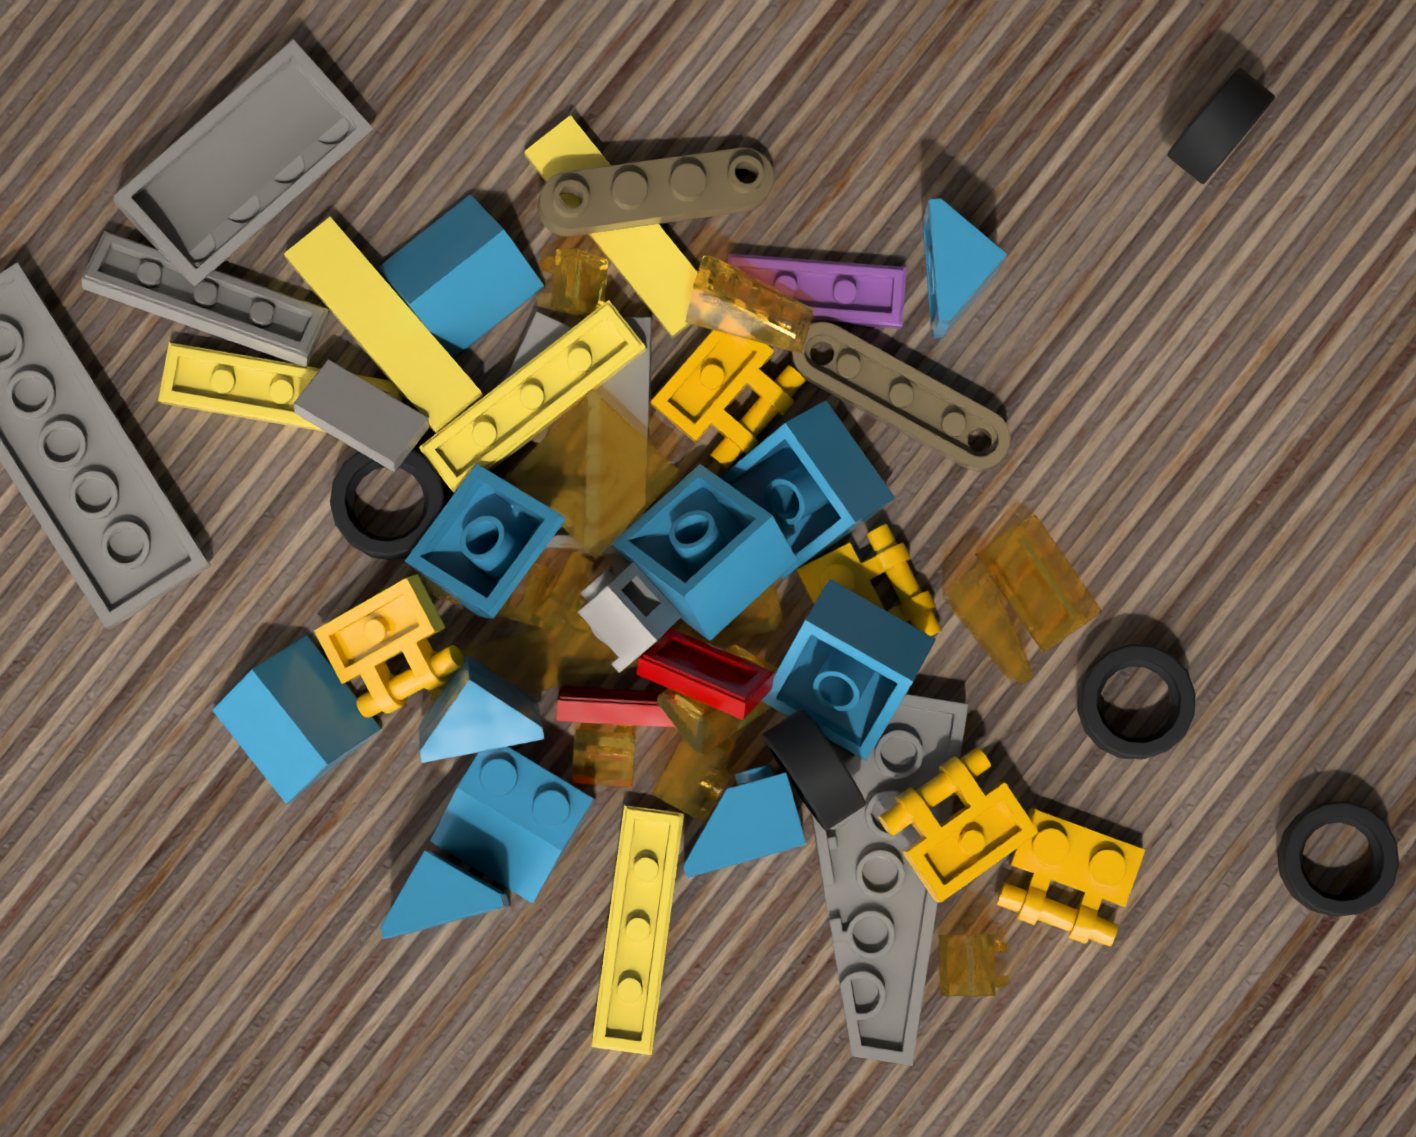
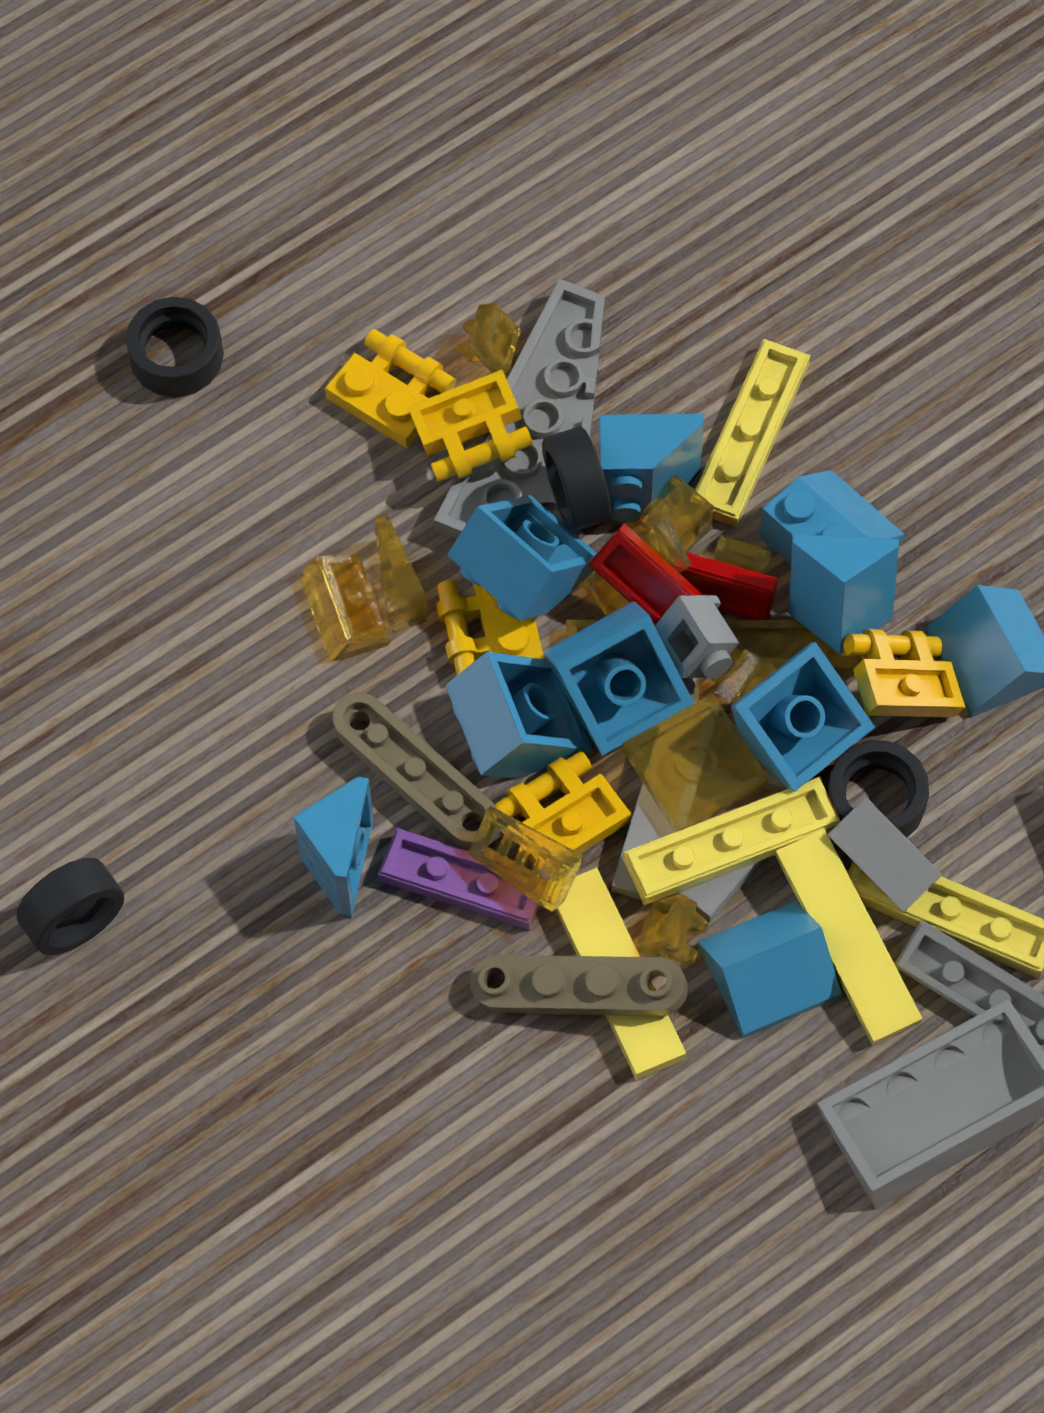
camera: 165 degrees left, 20 degrees down
dark azure slope [380,850,511,939] -> none
black tyre [1077,644,1196,760] -> none

